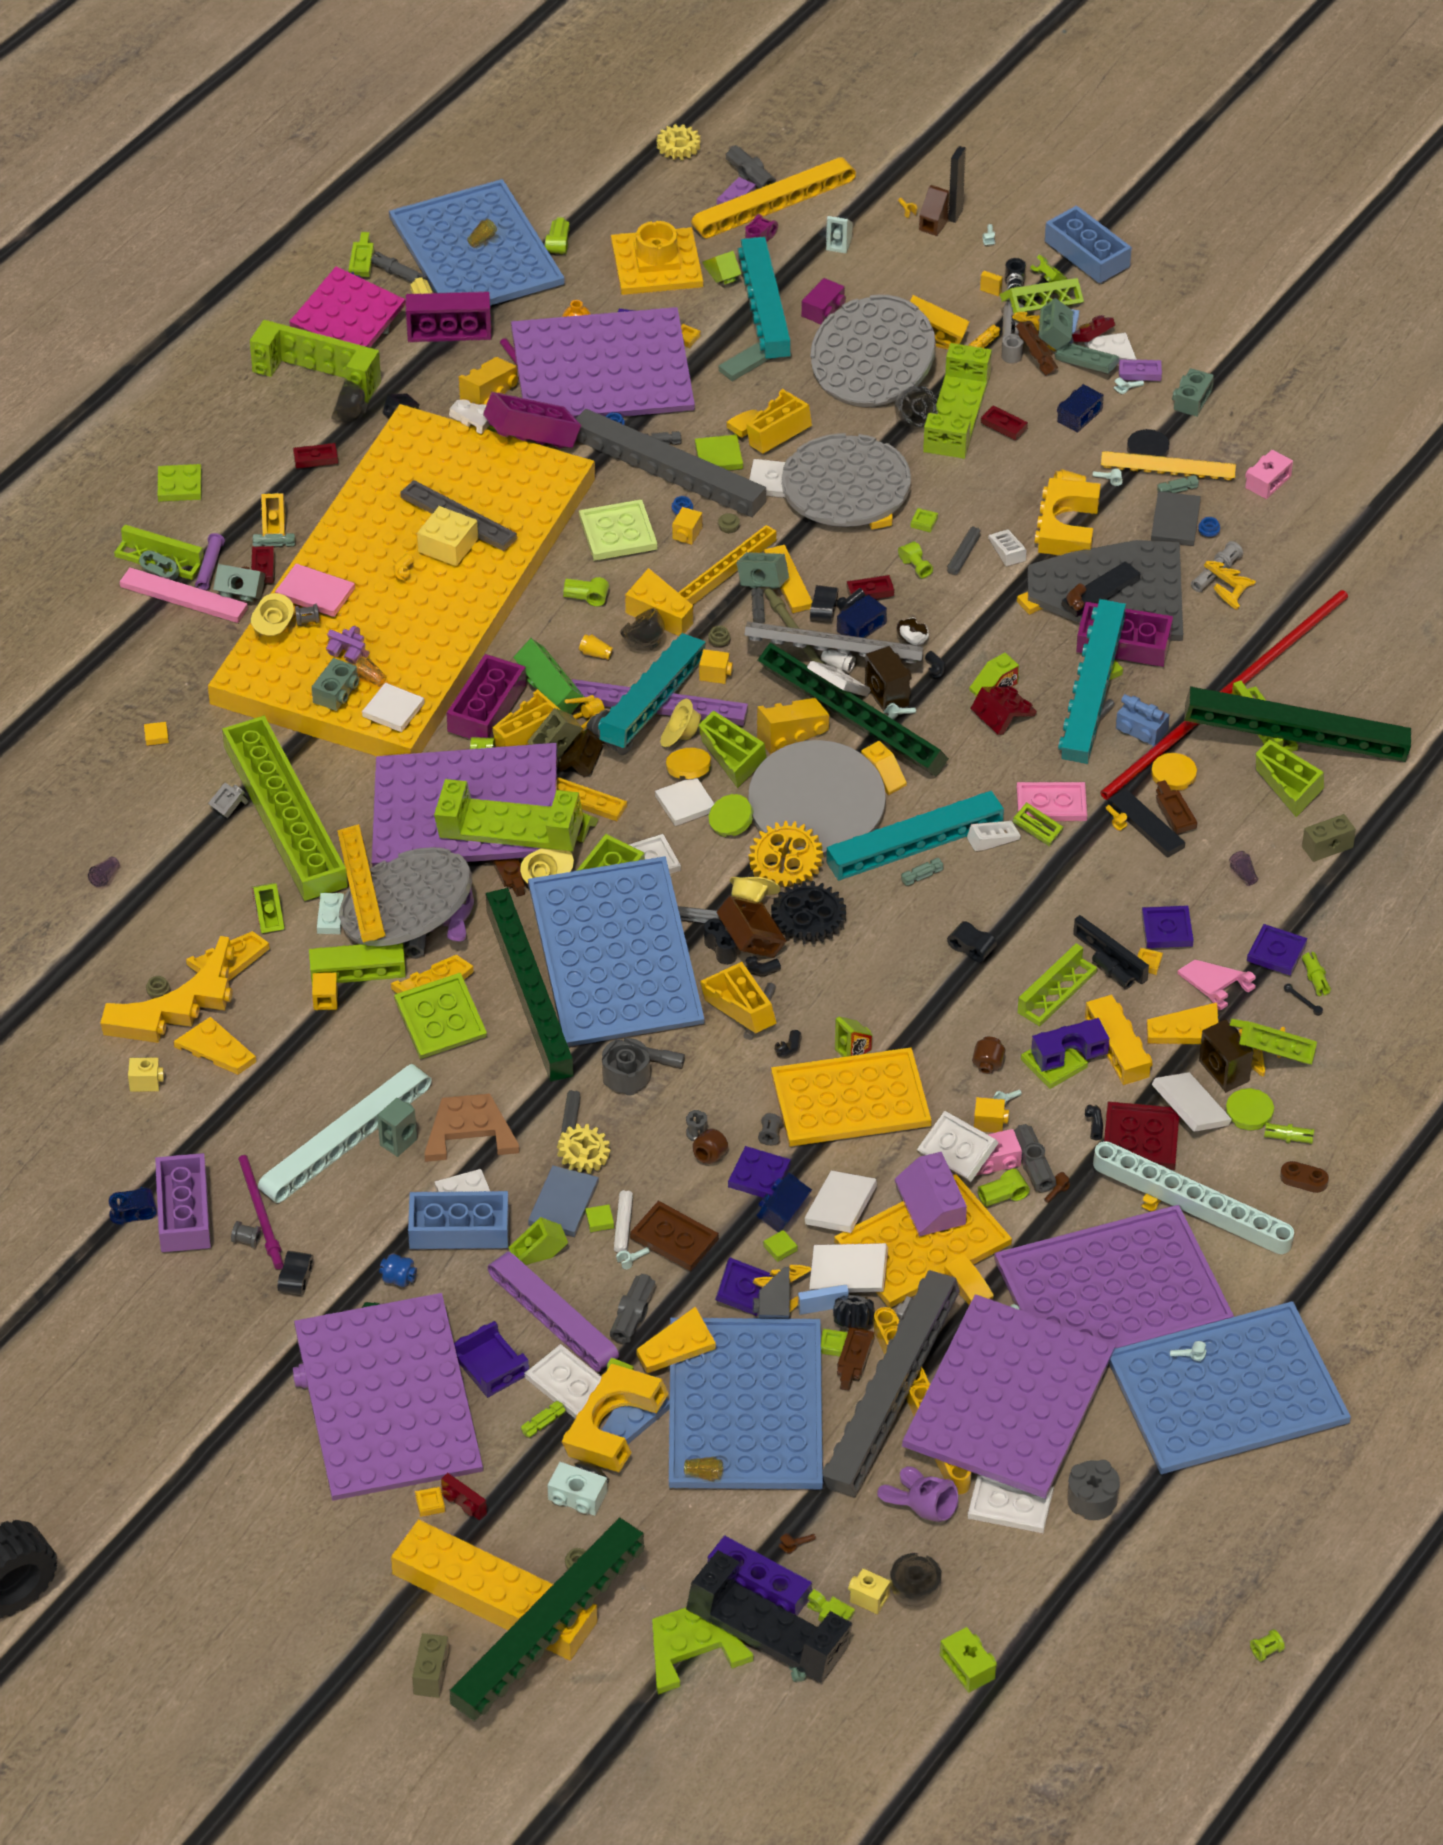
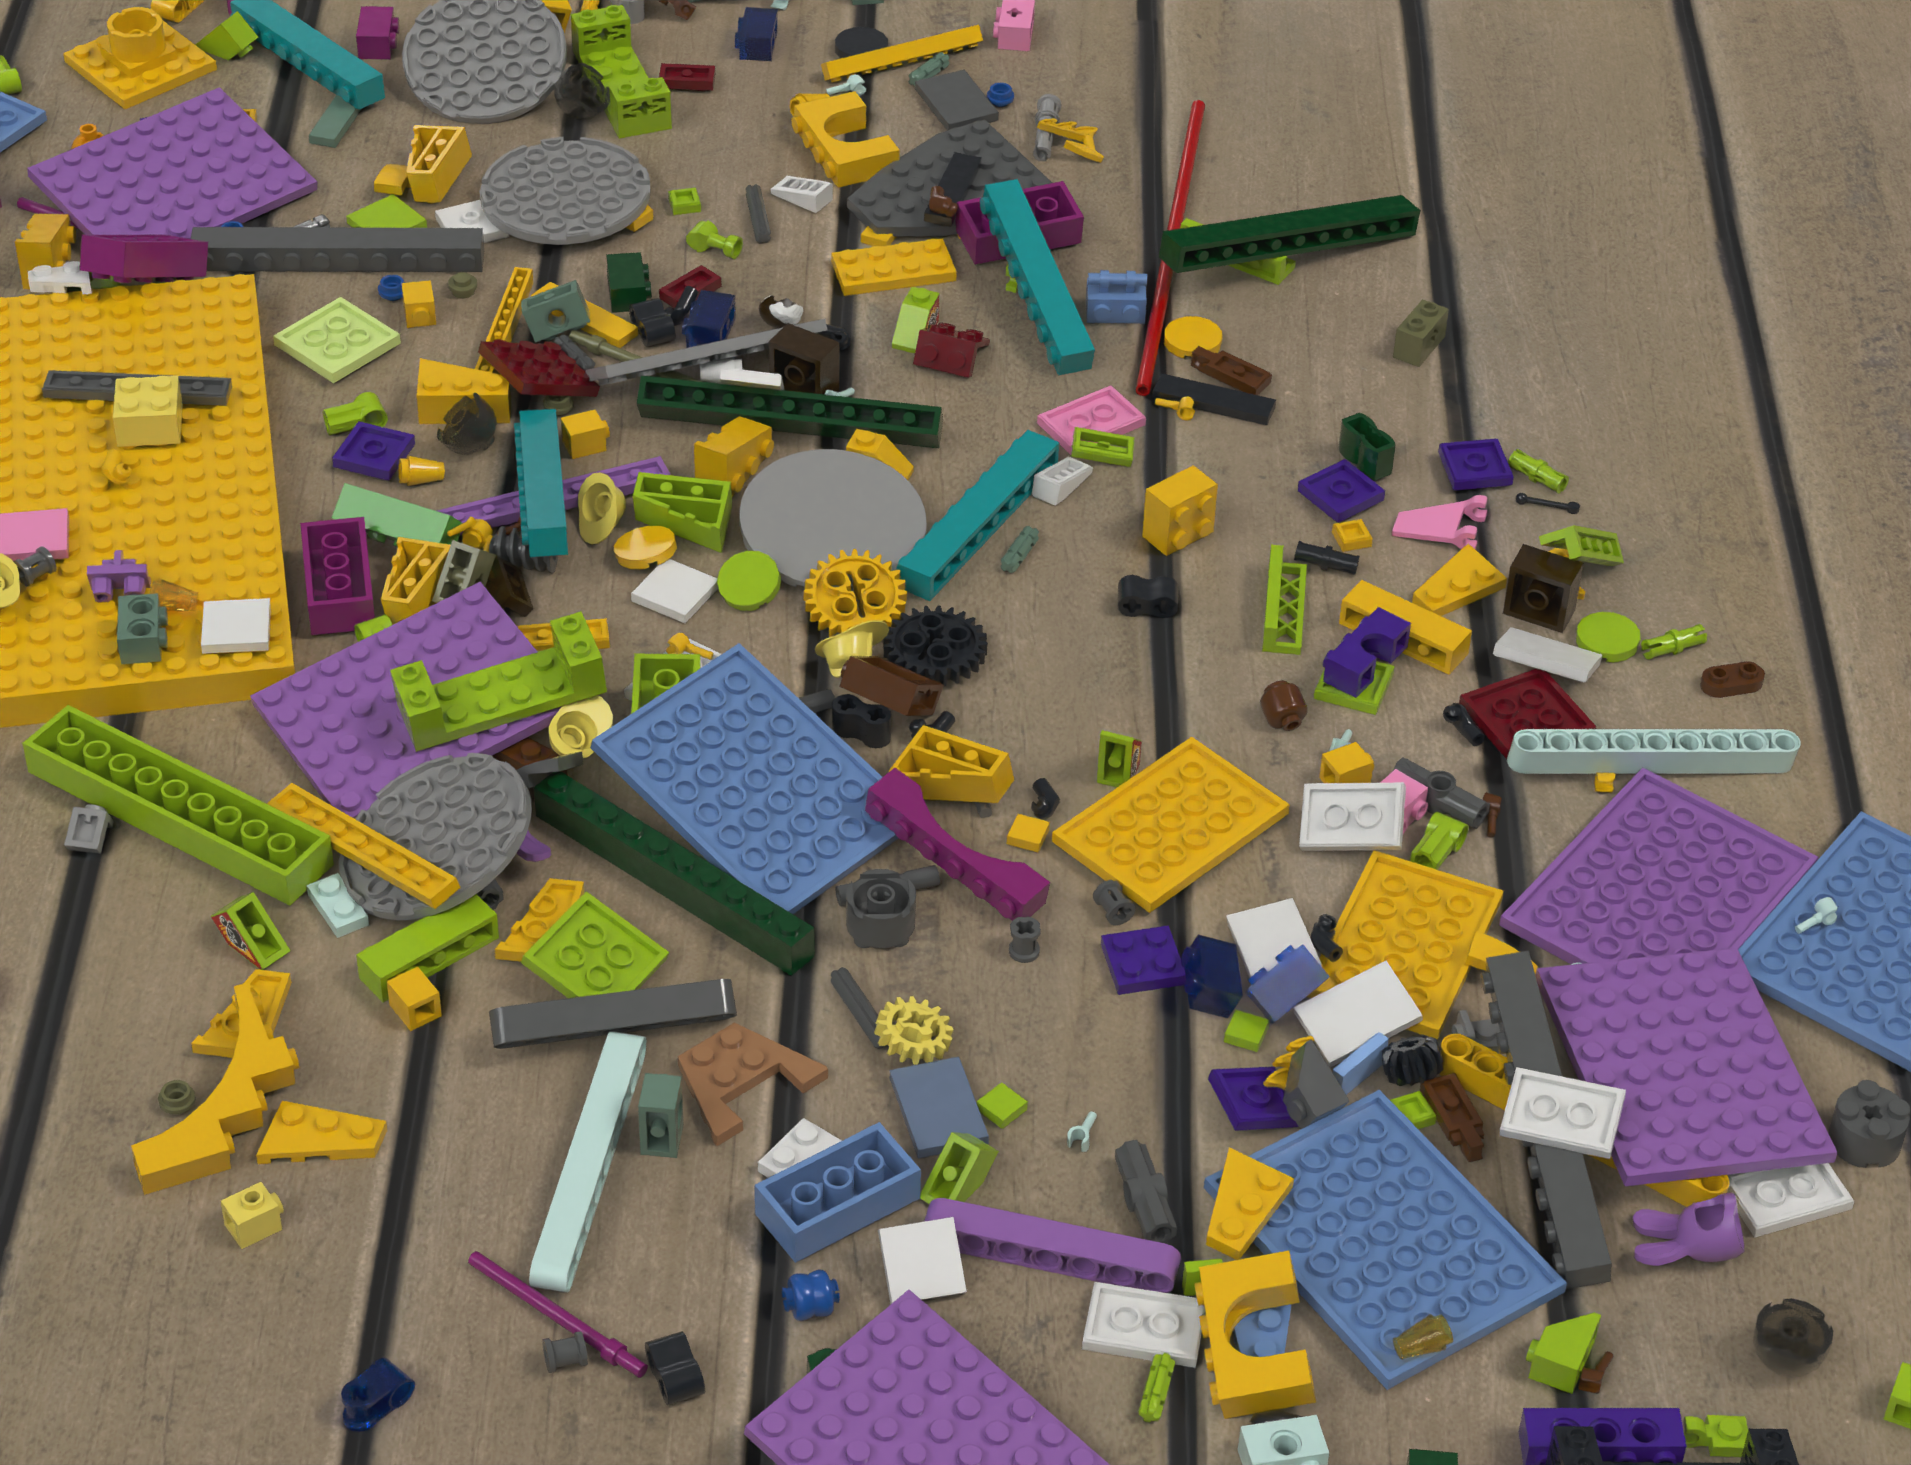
camera: 35 degrees left, 5 degrees down
medium lavender brick [155,1153,211,1252] -> none
dark purple panel [454,1321,529,1398] -> none
white axle [614,1190,633,1253] -> none
reddish brown plate [630,1200,719,1271] -> none
reddish brown head [692,1128,728,1164] -> none
light yellow brick [848,1569,890,1615] -> none
medium lavender slope [895,1151,967,1236] -> none
black tile [1073,915,1149,984] -> none
cone [1229,851,1259,886] -> none
lime wedge [1255,739,1324,817] -> none
none -> dark purple plate [332,421,415,481]
none -> dark red plate [478,339,600,397]
none -> dark grey beam [489,979,737,1049]
none -> dark grey slope [516,752,583,788]
none -> dark green brick [606,252,652,313]
none -> yellow hand [666,633,714,660]
none -> yellow plate [831,238,957,296]
none -> magenta arch [865,768,1050,921]
none -> white tile [878,1217,967,1304]
none -> yellow tile [1007,814,1050,853]
none -> yellow brick [1142,465,1218,556]
none -> clear blue brick [1245,944,1330,1024]
none -> black arm [1310,914,1343,962]
none -> dark green brick [1339,413,1396,481]
none -> white tile [1500,1067,1626,1159]
none -> lime slope [1526,1312,1601,1394]

